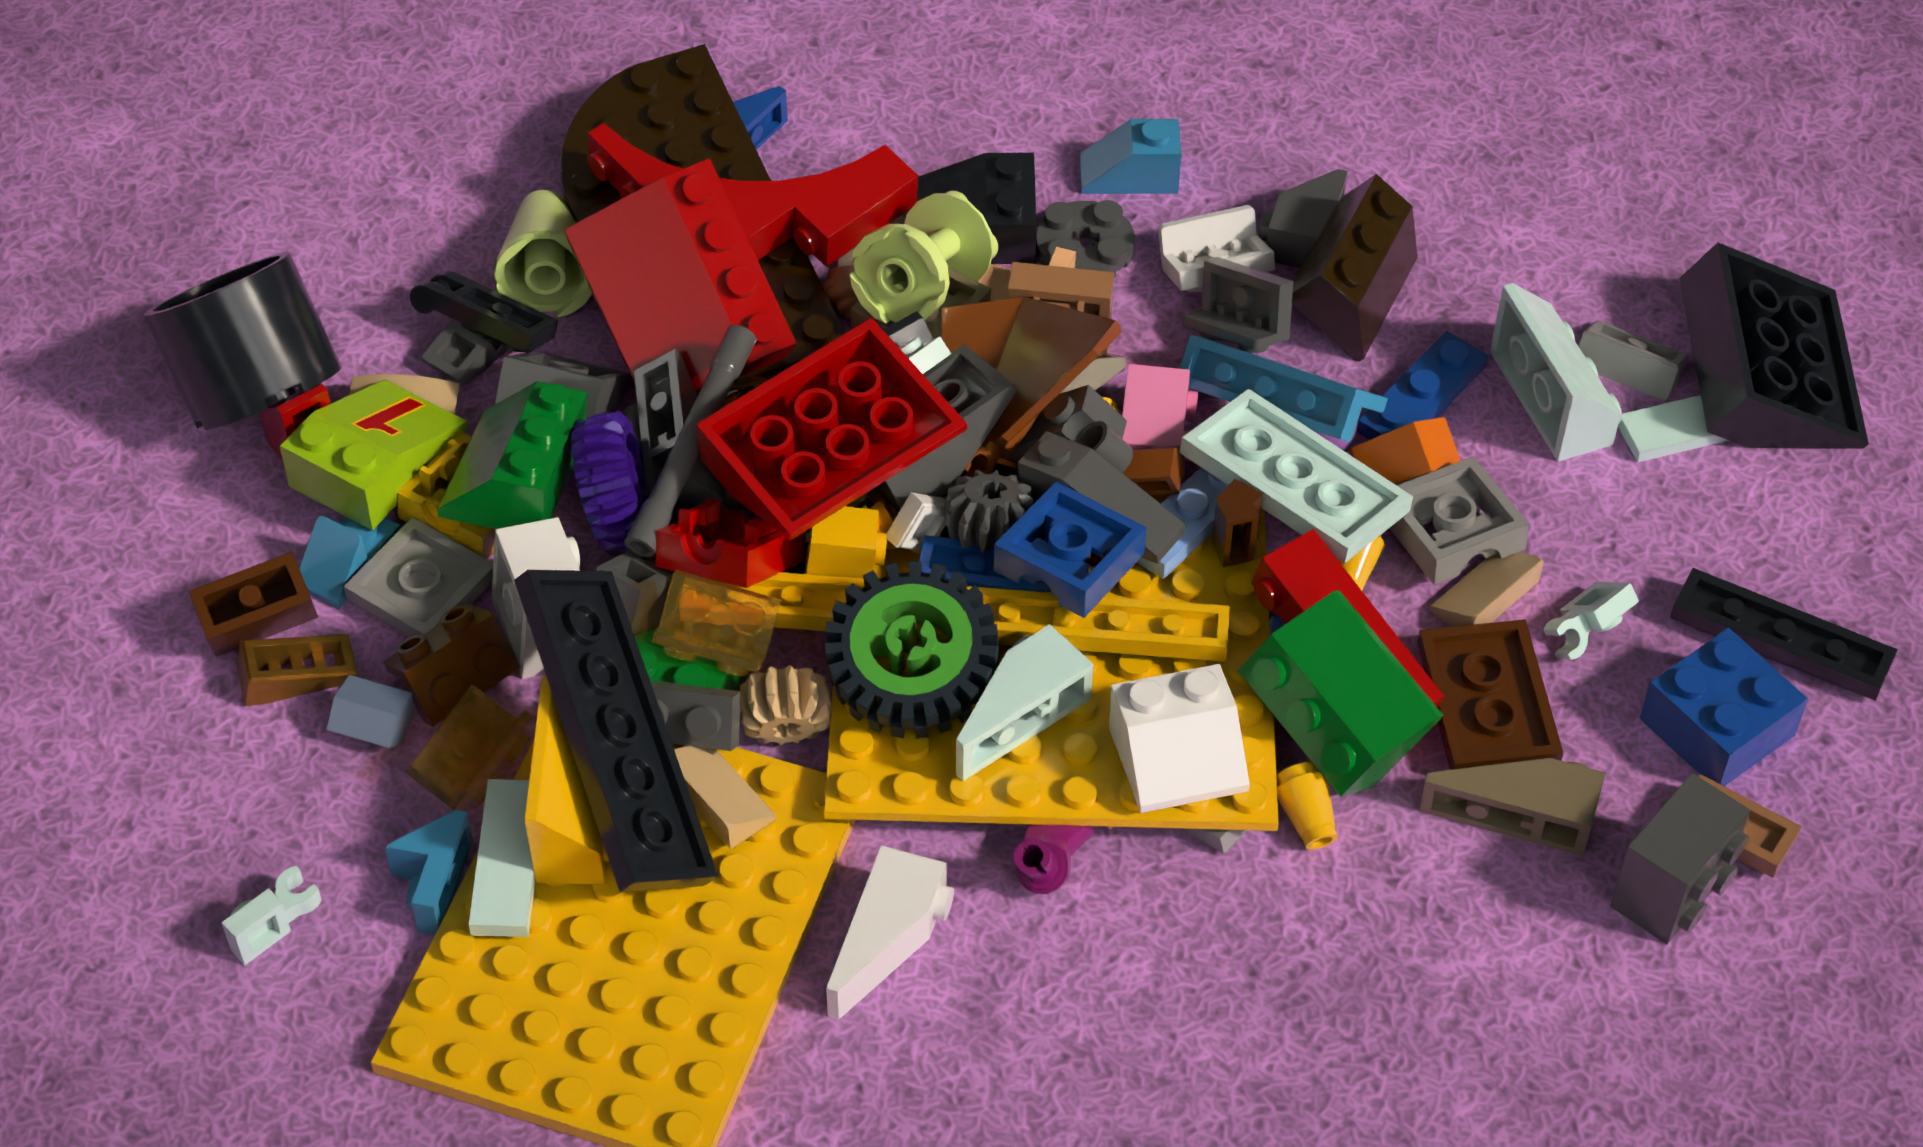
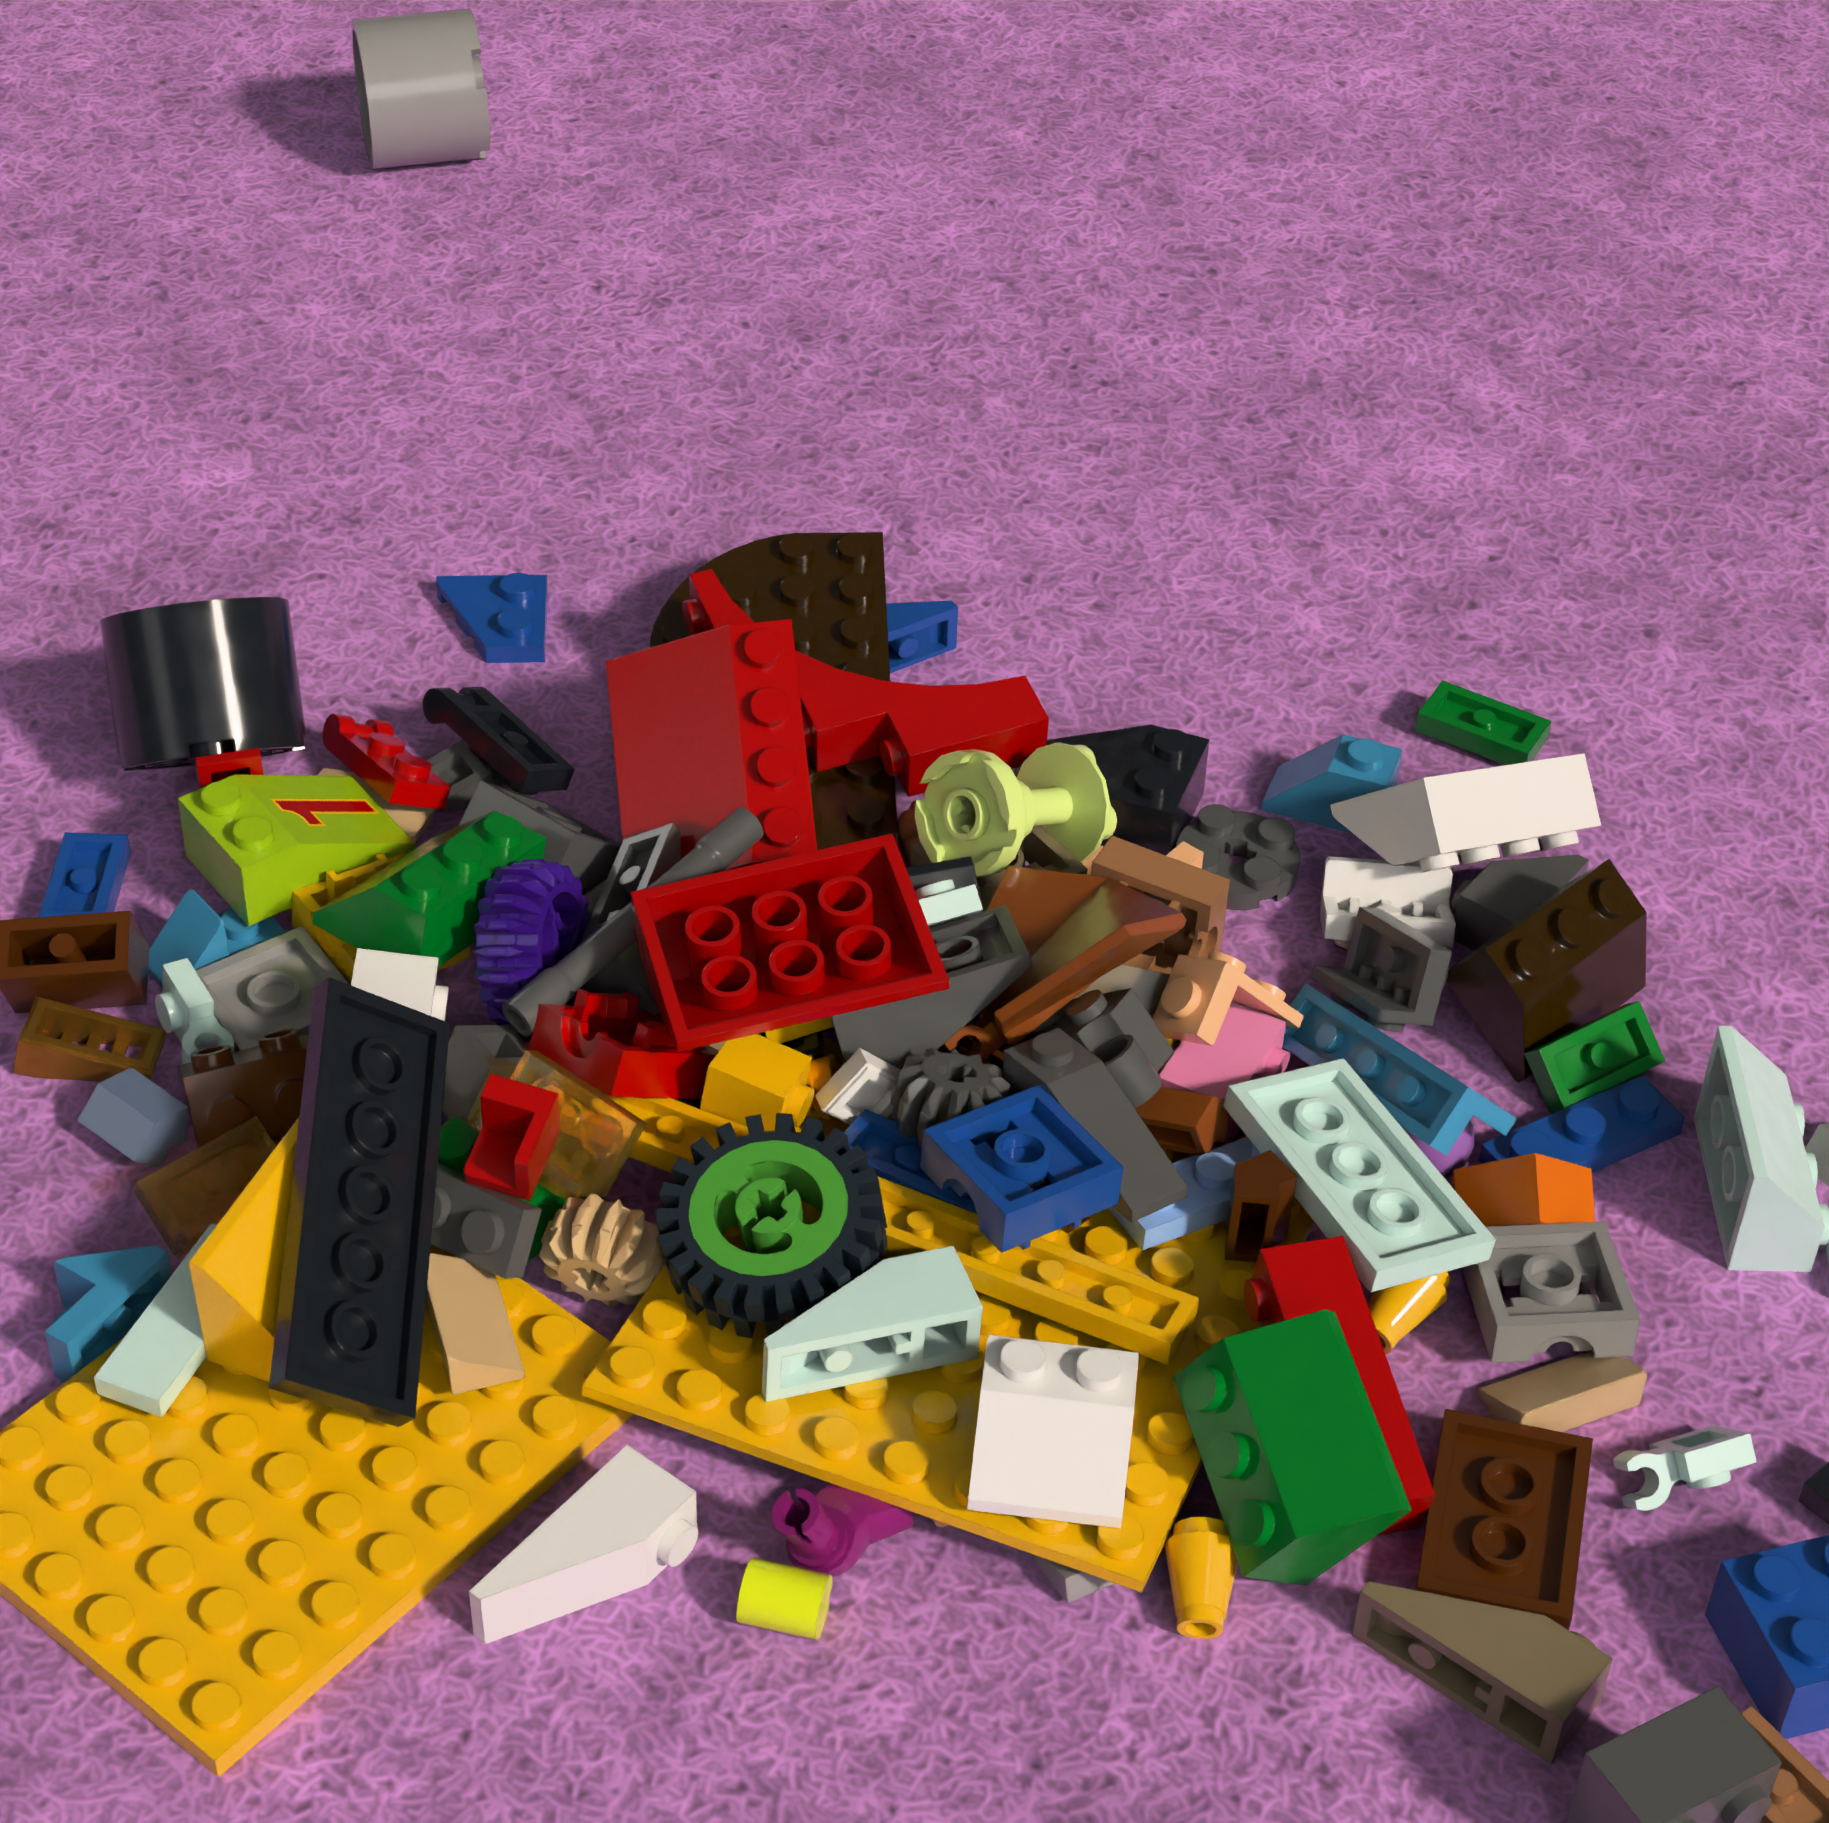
camera: 20 degrees right, 10 degrees down
yellowish green cone [494,190,592,317] -> none
none -> blue plate [38,832,131,917]
none -> light aqua plate [155,958,234,1064]
none -> red plate [322,714,451,810]
none -> blue wing [436,573,548,663]
none -> red panel [464,1073,560,1201]
none -> neon yellow piece [736,1557,832,1641]
none -> light nougat bracket [1152,951,1304,1046]
none -> white slope [1330,753,1601,873]
none -> green plate [1415,680,1551,765]
none -> green plate [1524,1001,1665,1114]

